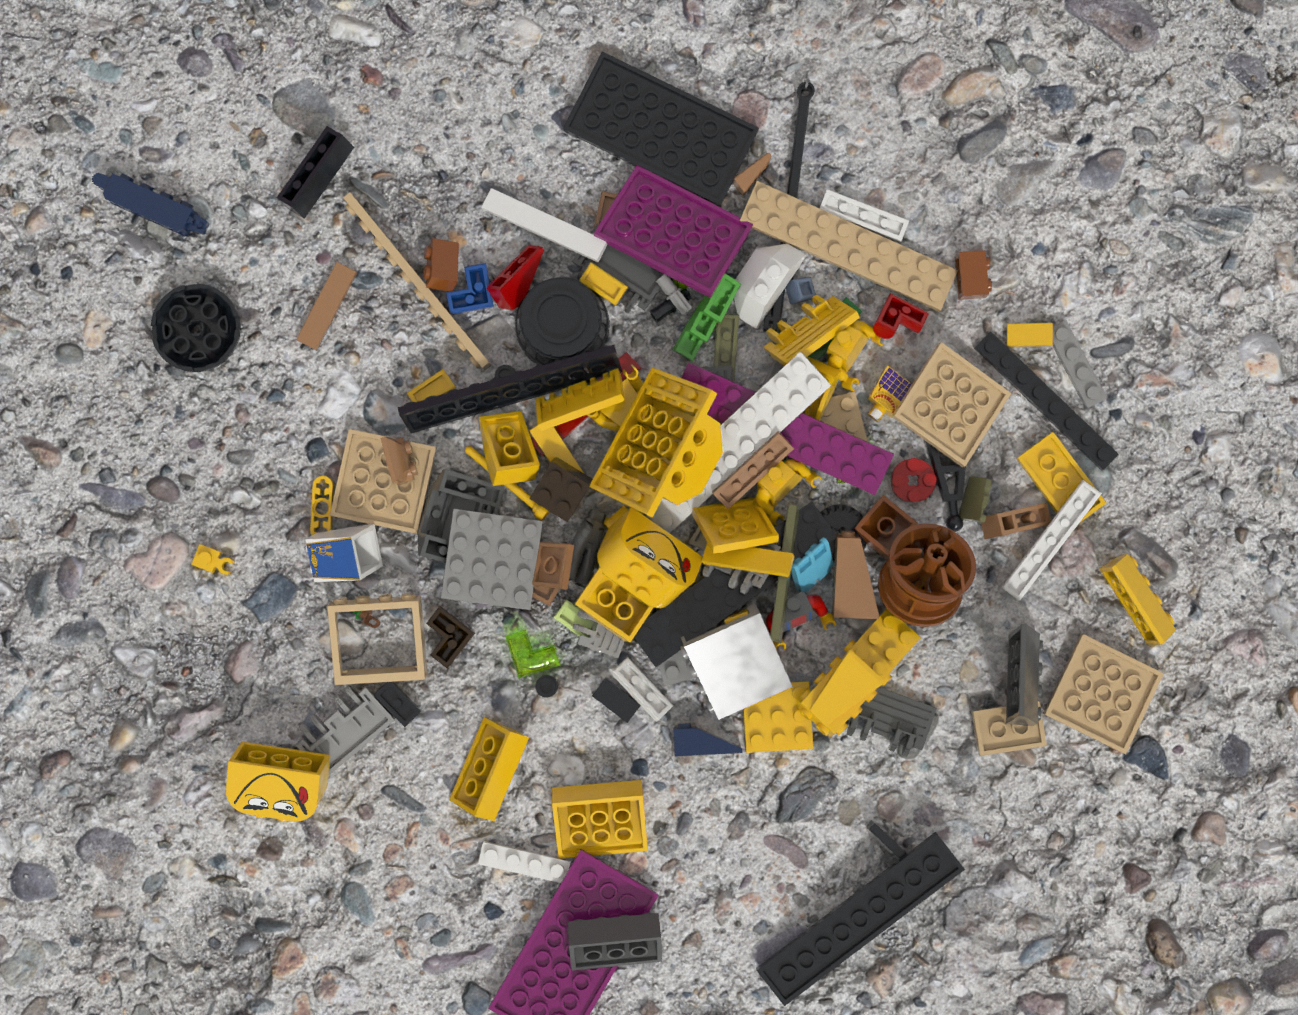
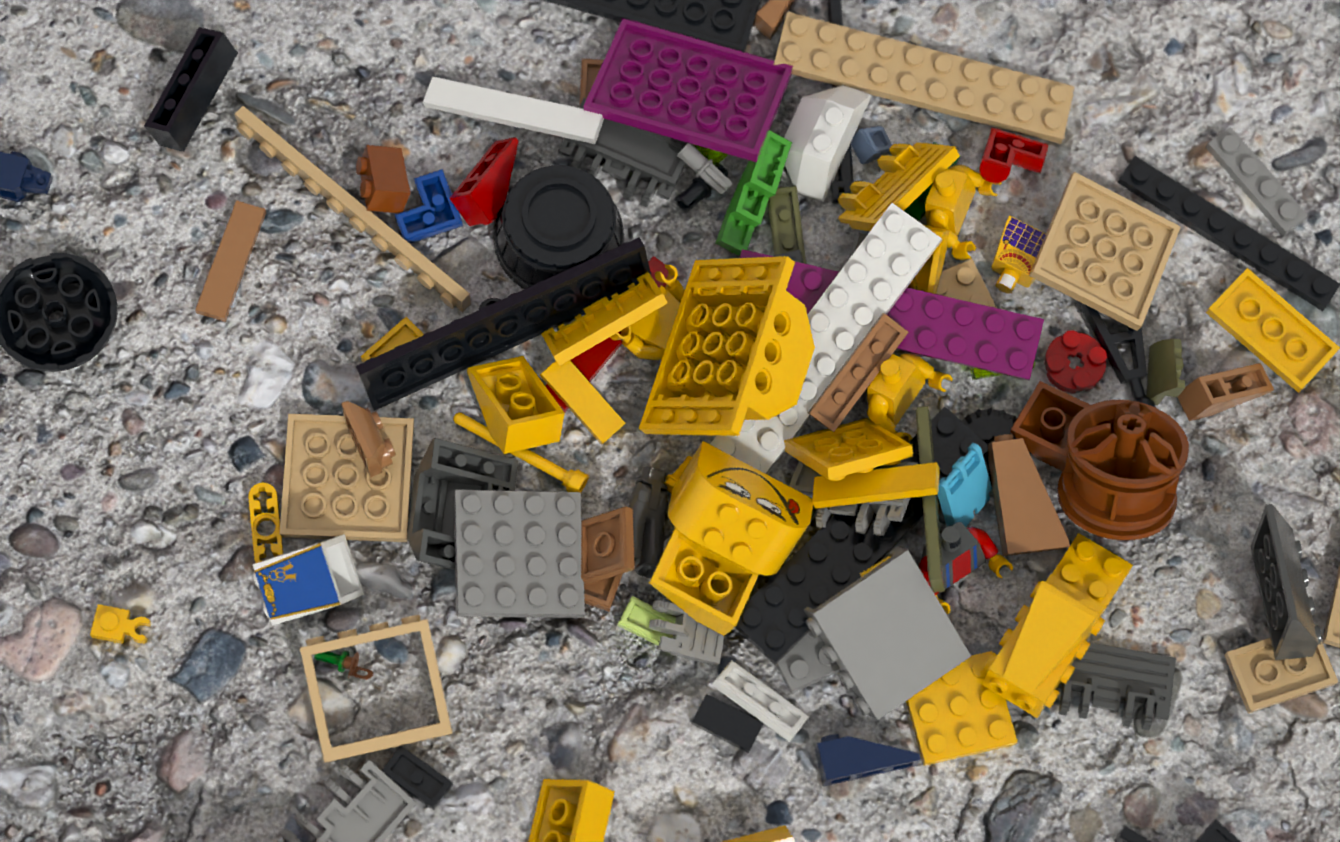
camera: 15 degrees left, 15 degrees down
dark brown brick [426,606,475,669] -> none
clear neon green brick [505,629,561,679] -> none
dark brown brick [529,457,593,522] -> none
black plate [535,675,558,698] -> none
yellow tile [579,262,628,306] -> none
white plate [820,190,909,243] -> none
dark orange brick [955,250,992,300] -> none
white tile [1001,480,1102,601] -> none
yellow tile [1007,323,1053,347] -> none

